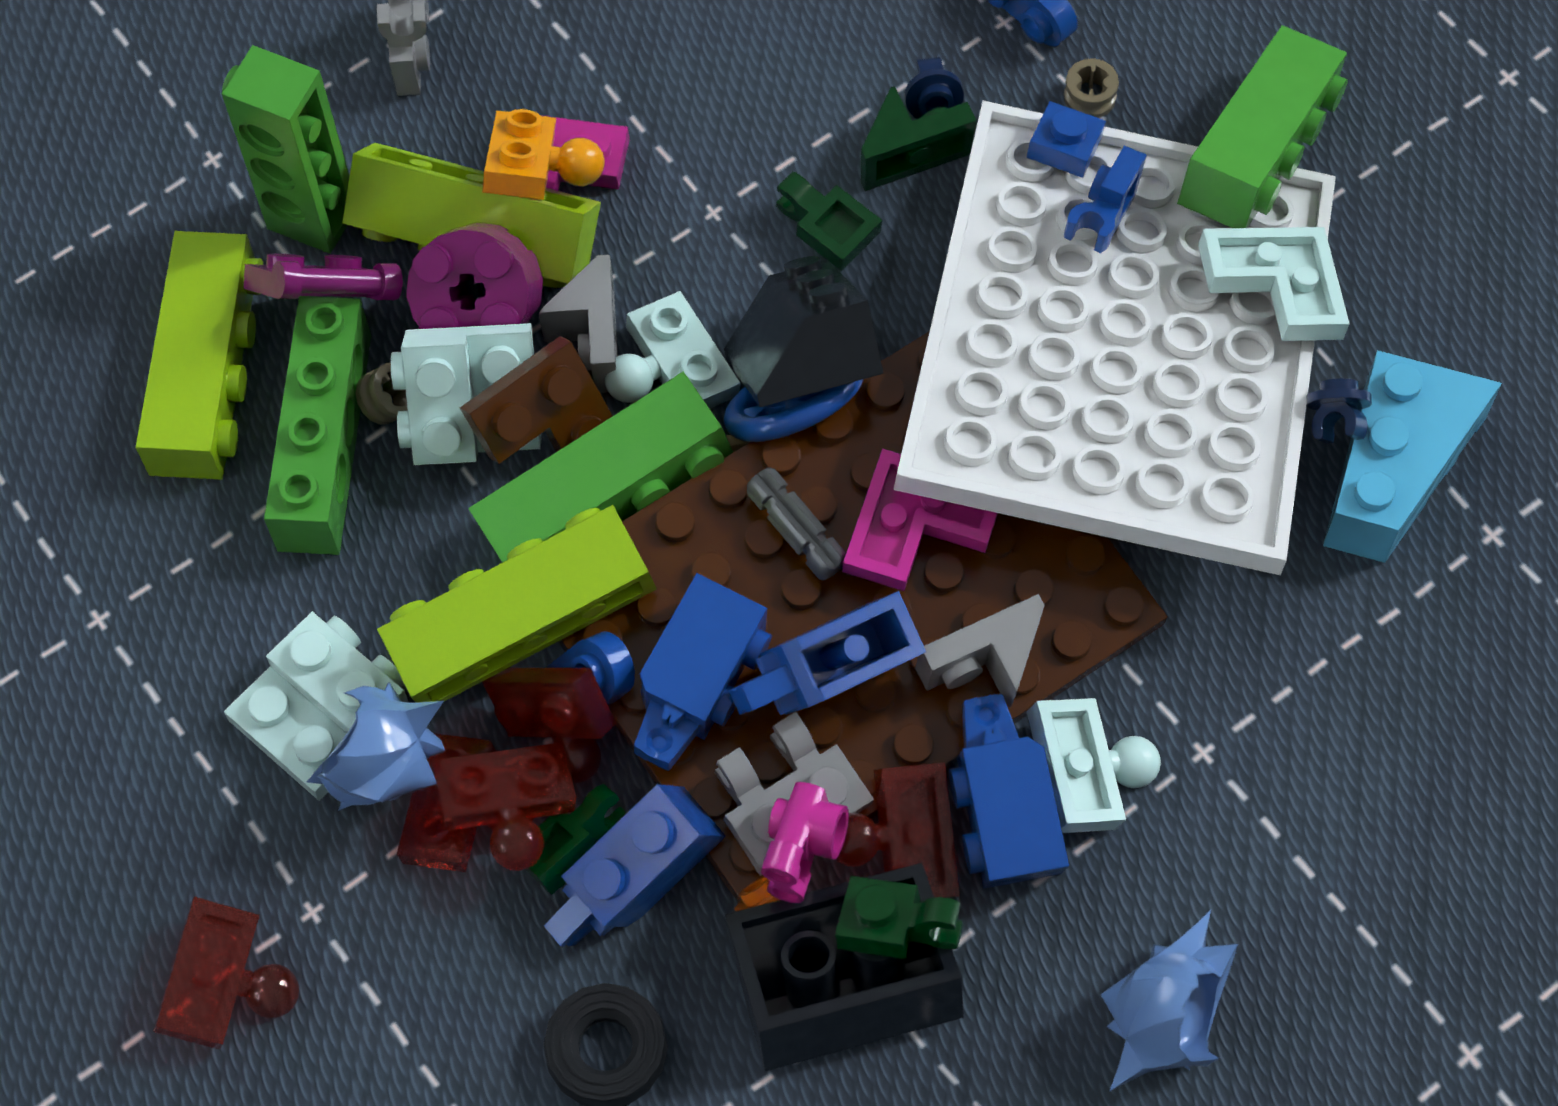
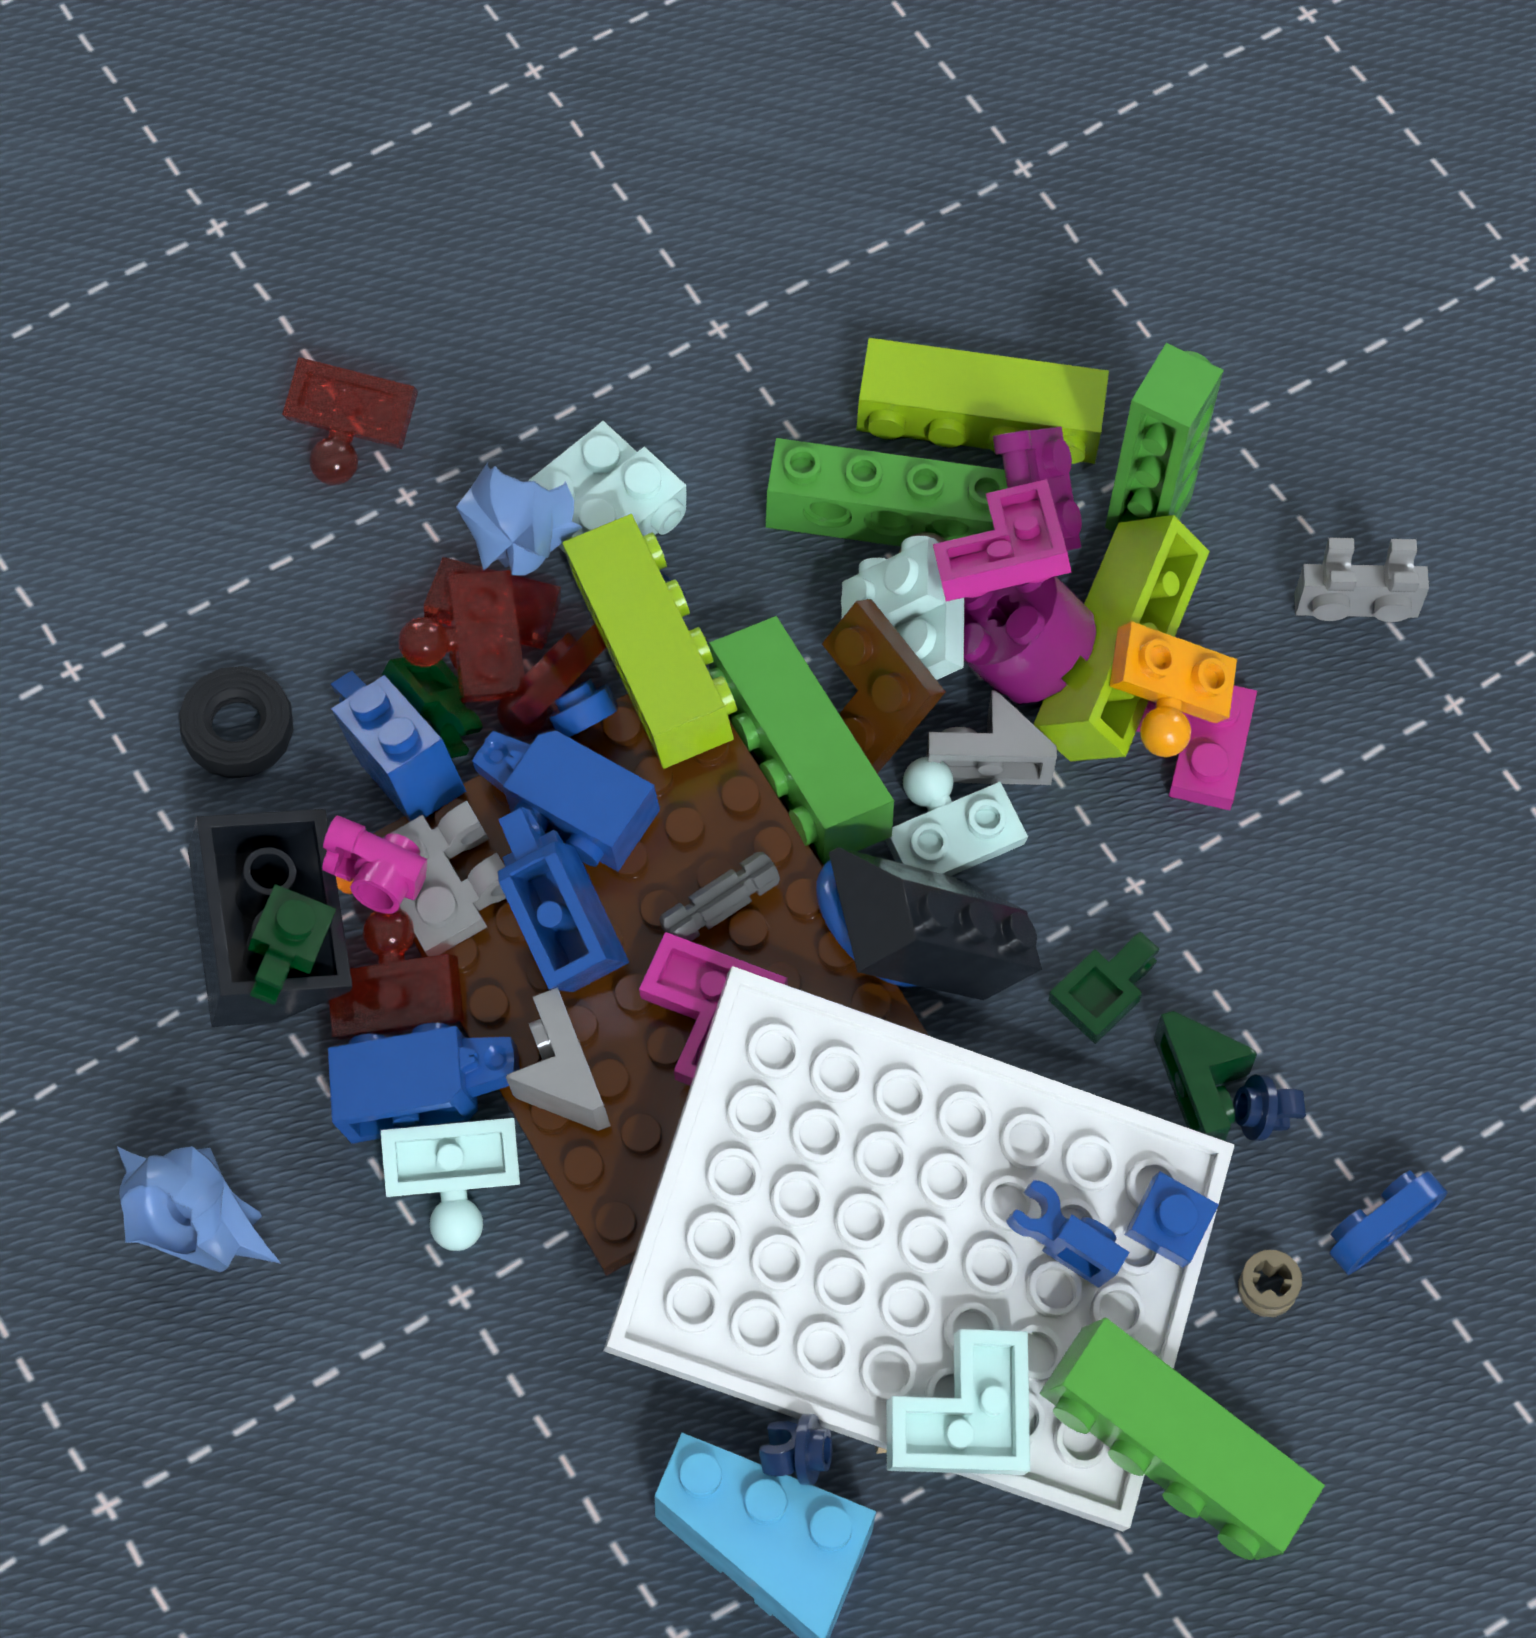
camera: 90 degrees right, 0 degrees up
none -> dark pink plate [933,479,1071,602]

